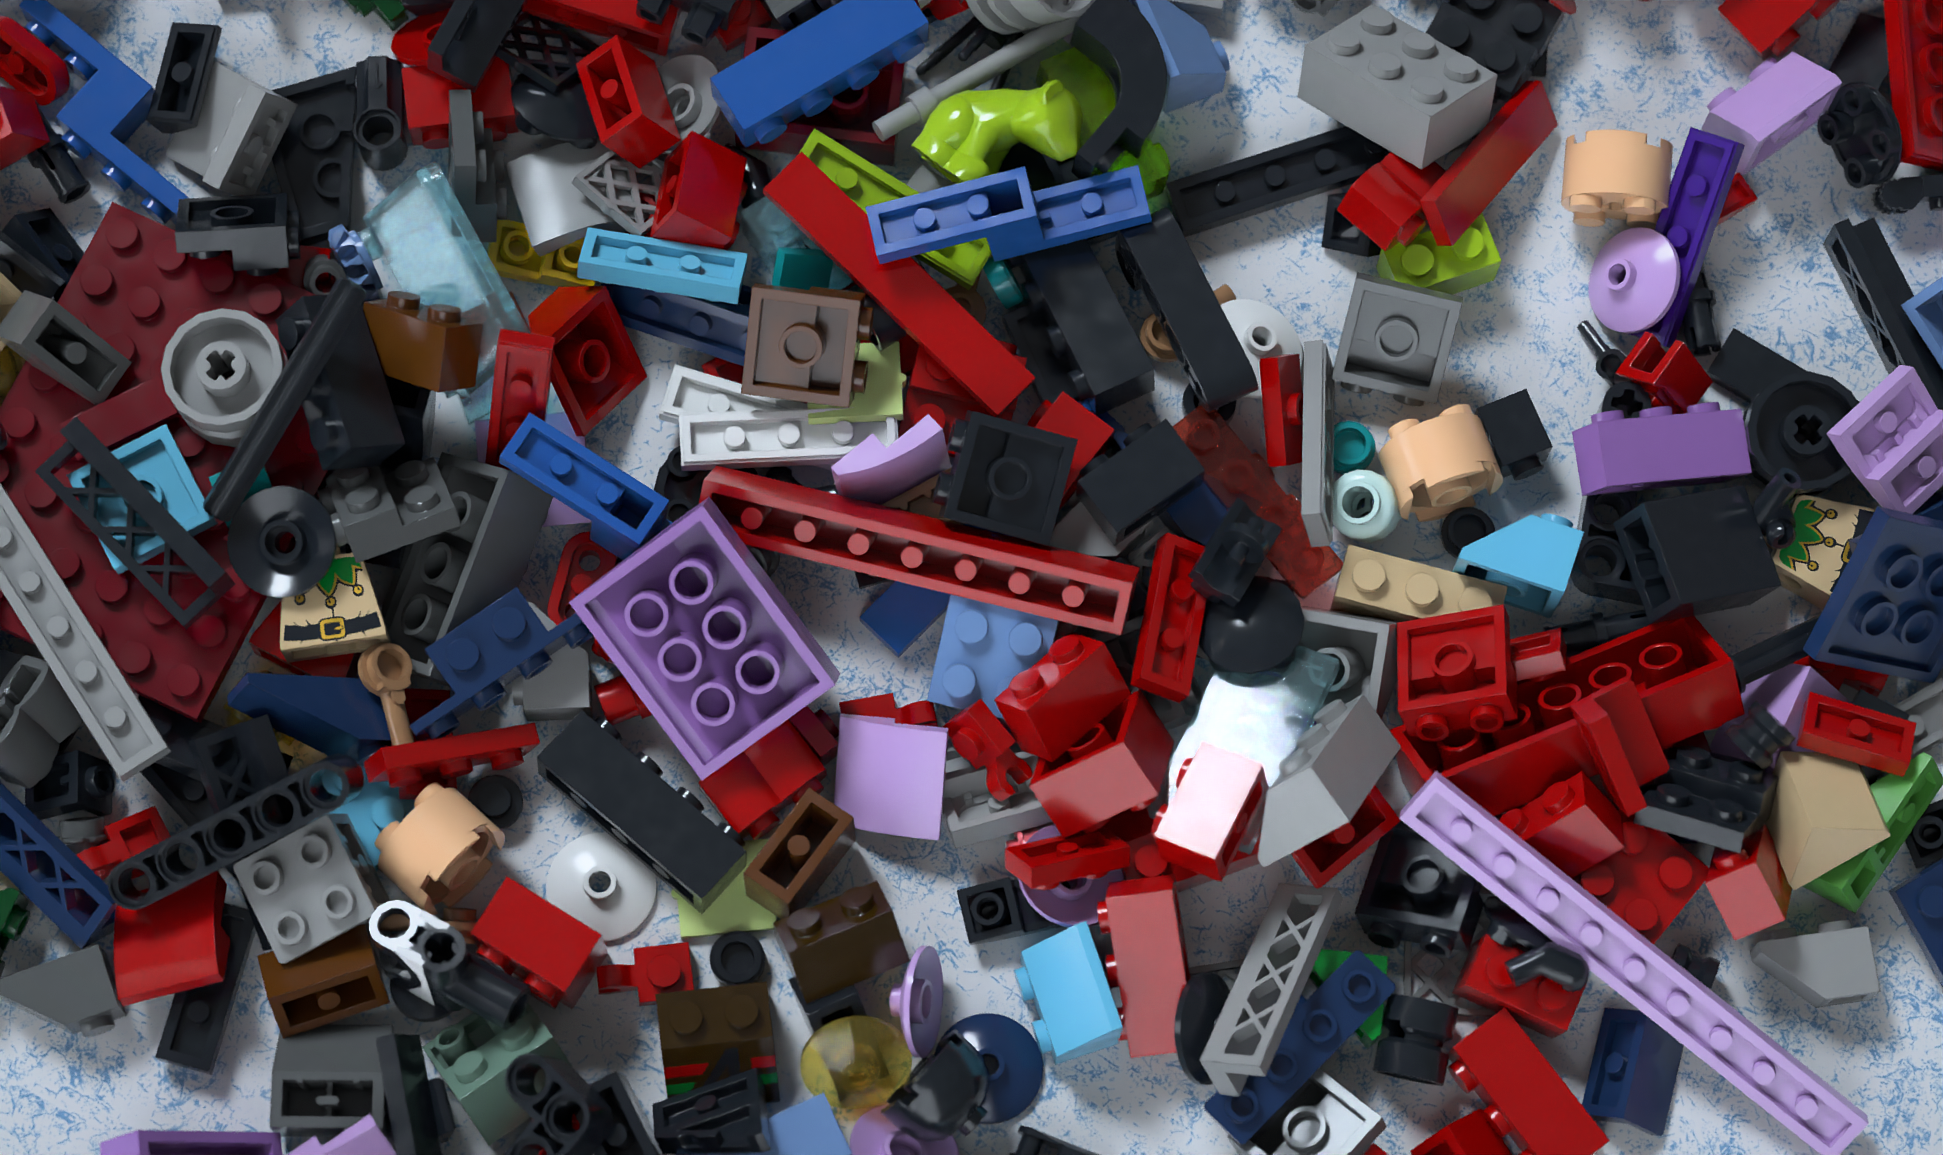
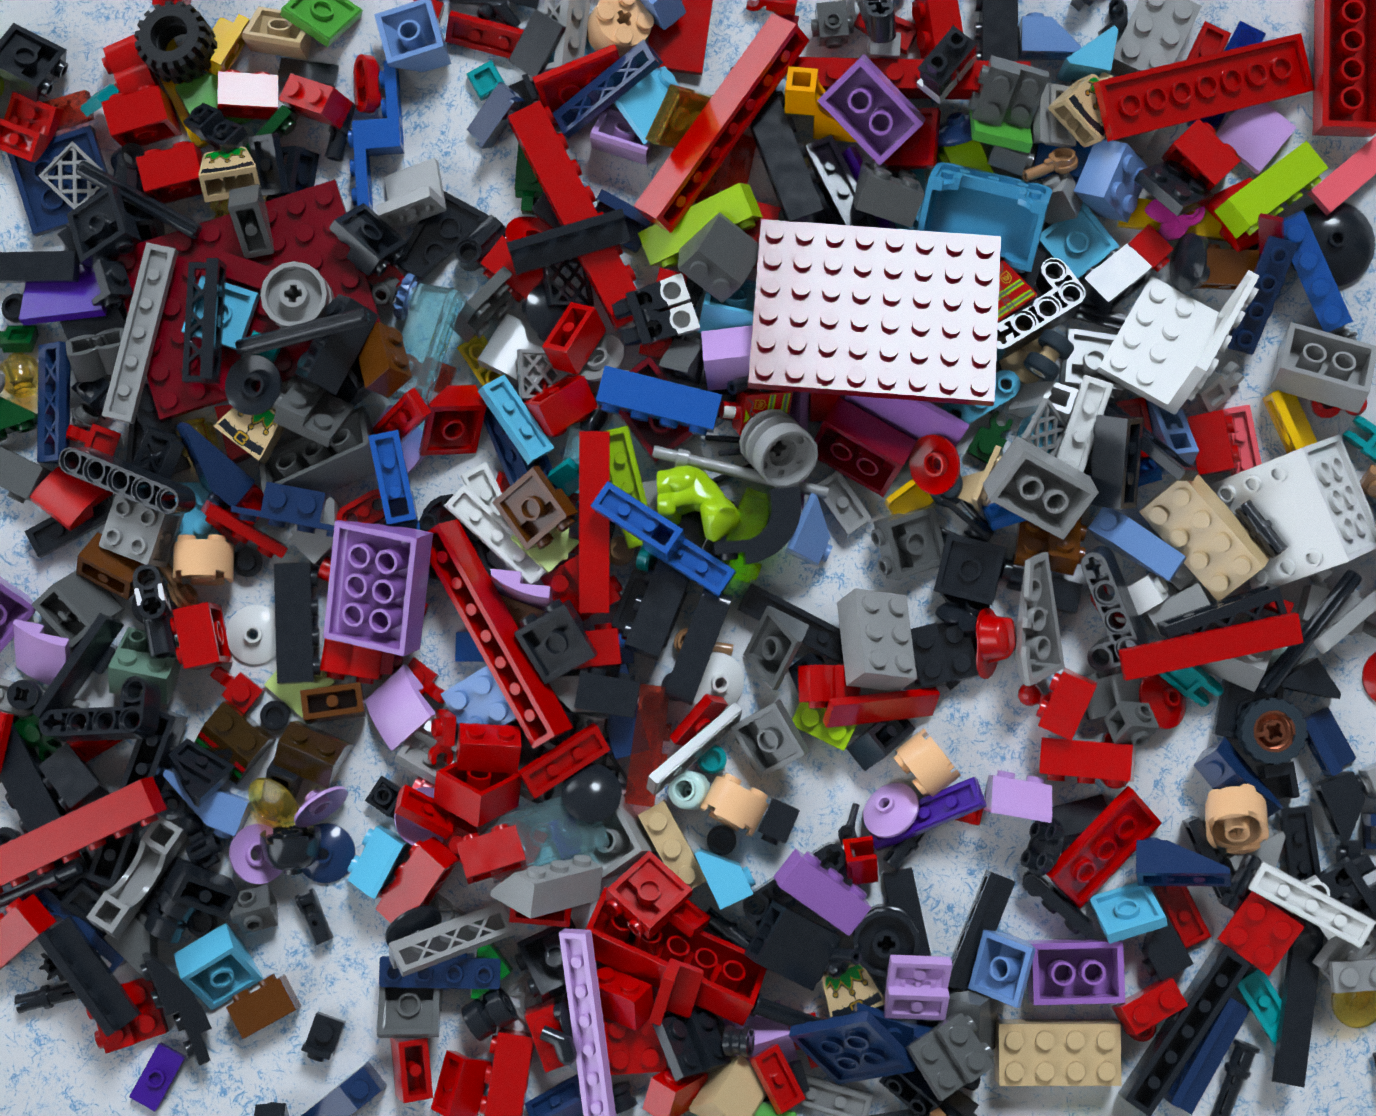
camera: 55 degrees right, 10 degrees up
black slope [147,22,222,134] -> none
medium nougat plate [358,643,414,746] -> none
black hips [1188,497,1282,607] -> none
none -> dark grey slope [743,606,809,690]
none -> black slope [846,719,915,771]

